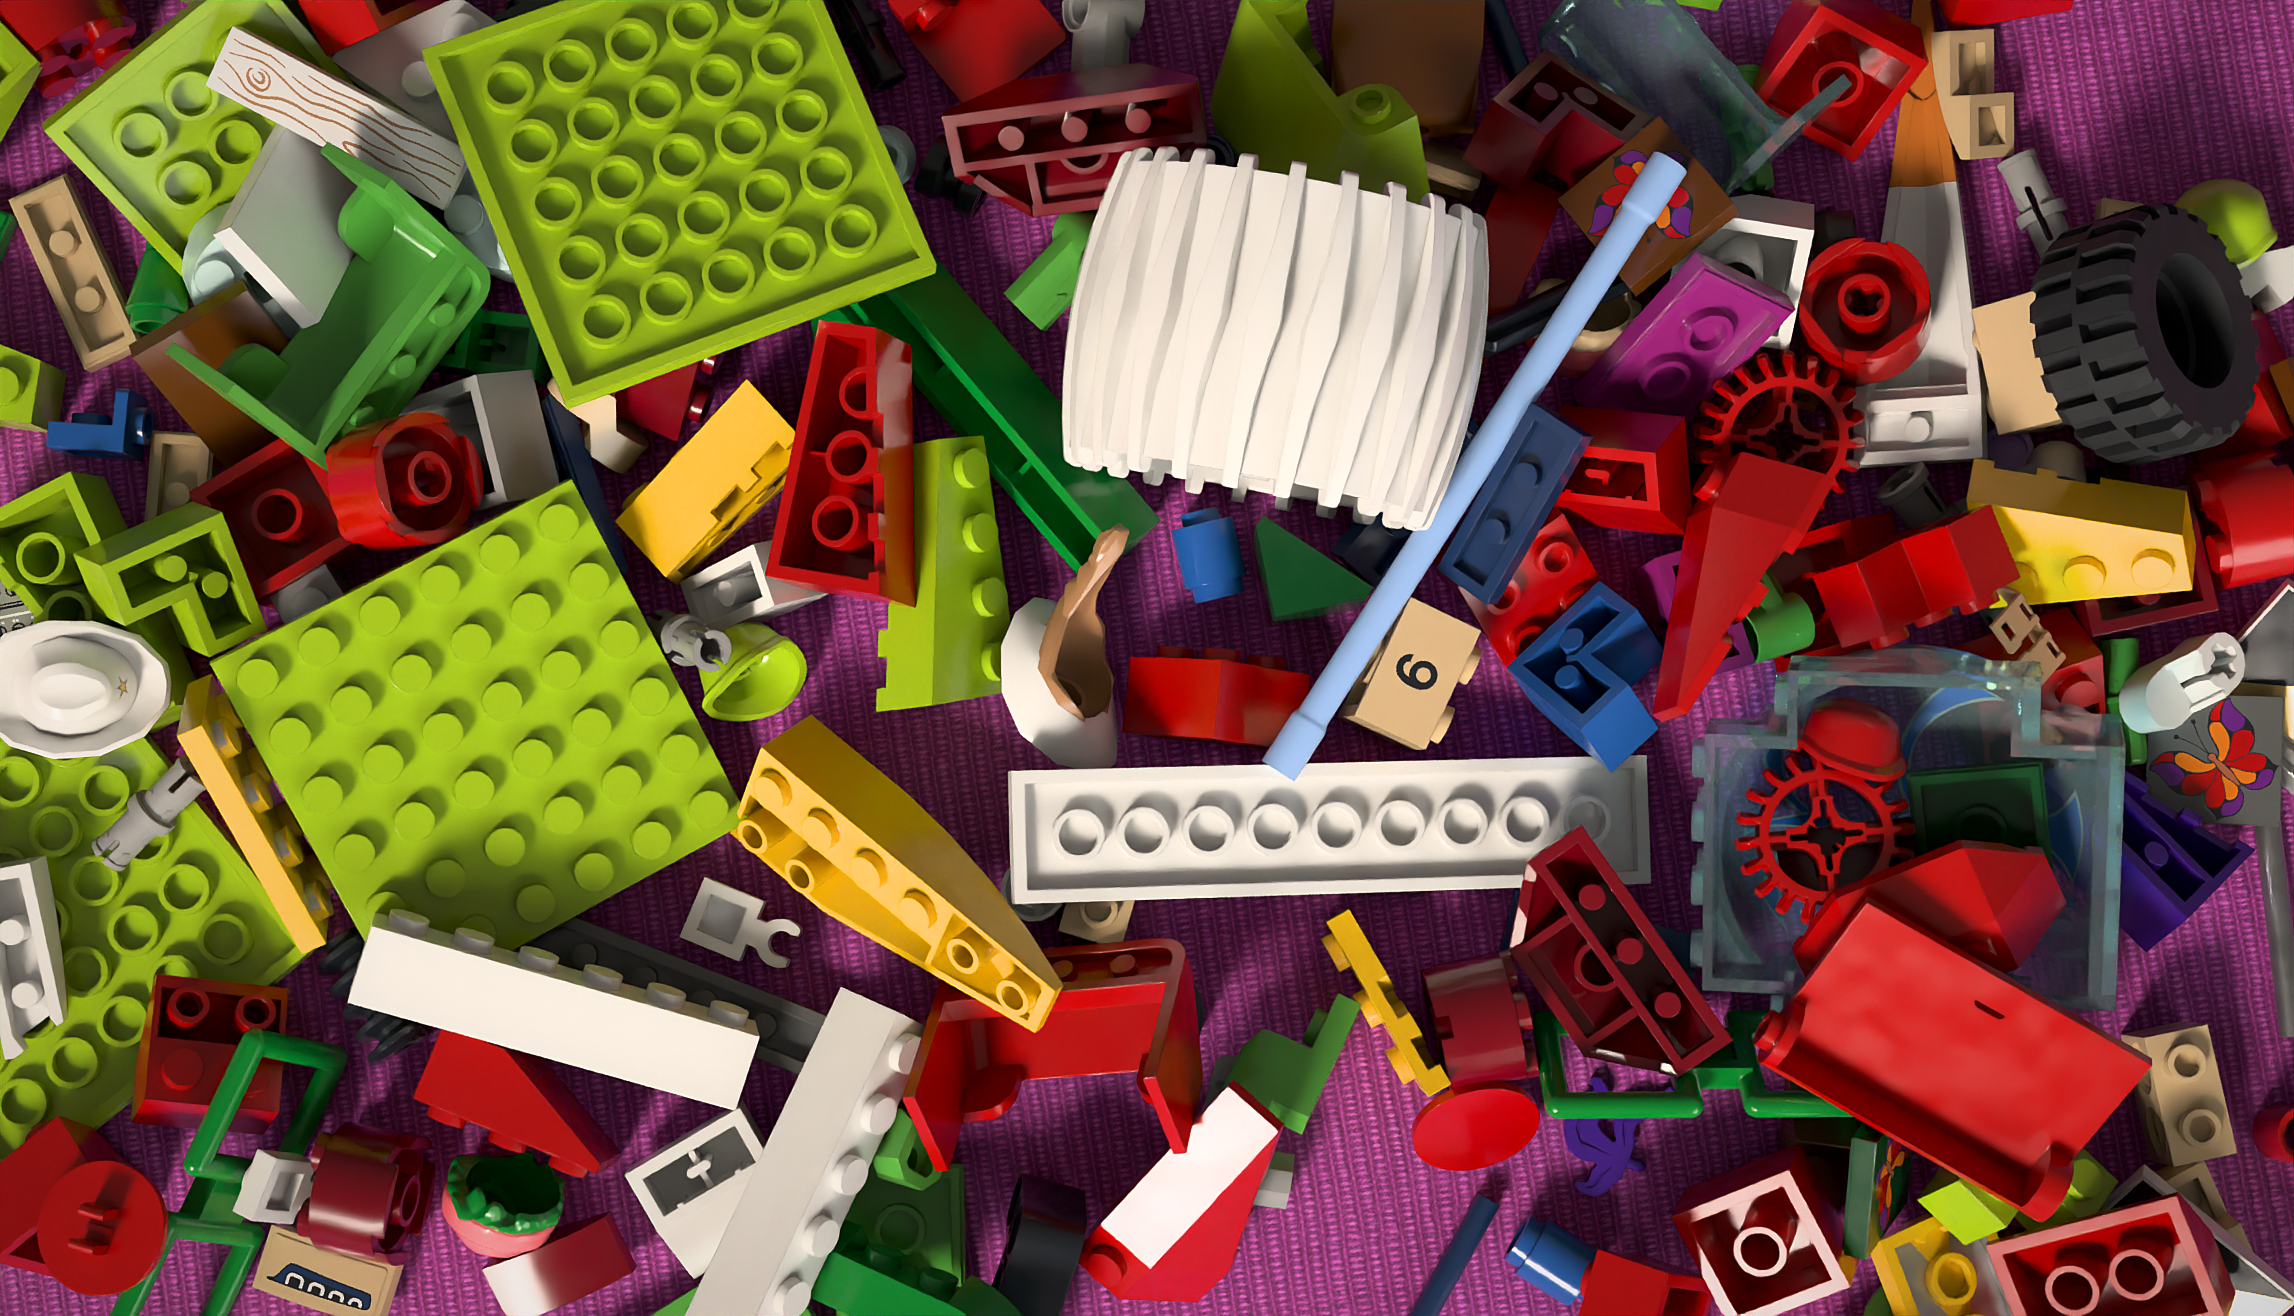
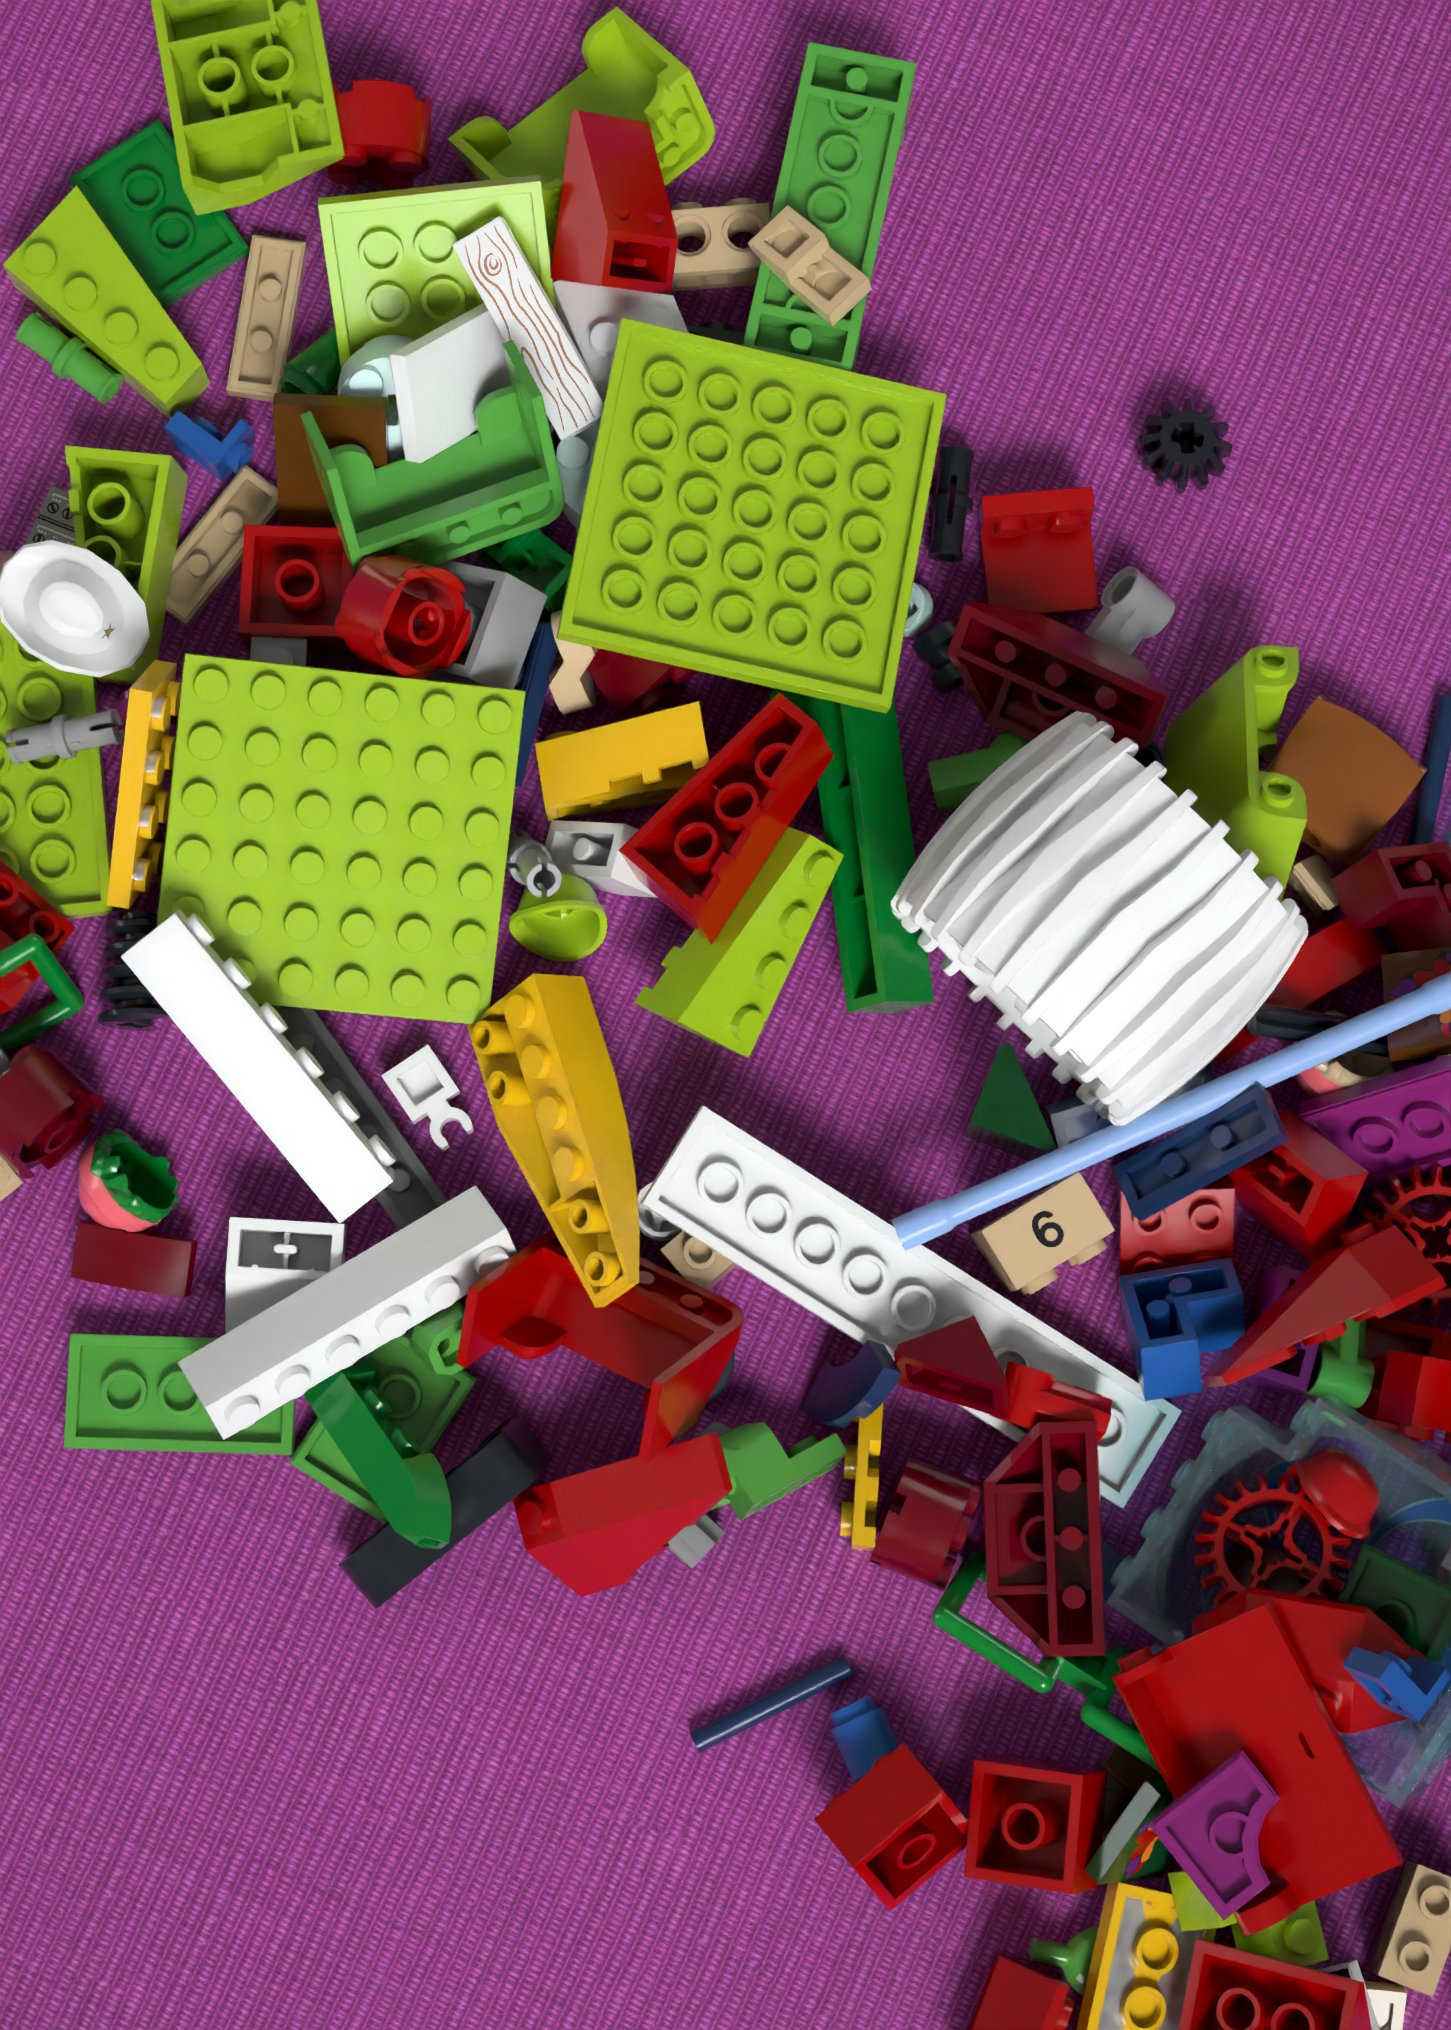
camera: 35 degrees right, 5 degrees down
lime brick [73,501,268,657] -> none
red slope [413,1029,622,1178] -> none
hat [1001,523,1130,769] -> none
red brick [1122,646,1310,749] -> none
blue brick [1171,507,1247,604] -> none
red piece [1411,1081,1540,1171] -> none
dark purple piece [1563,1076,1673,1198] -> none
none -> dark blue tile [801,1339,902,1428]
none -> dark red slope [894,1316,1009,1419]
none -> red piece [989,1361,1112,1445]
none -> magenta tile [1147,1749,1280,1921]
none -> blue bracket [1342,1646,1451,1722]

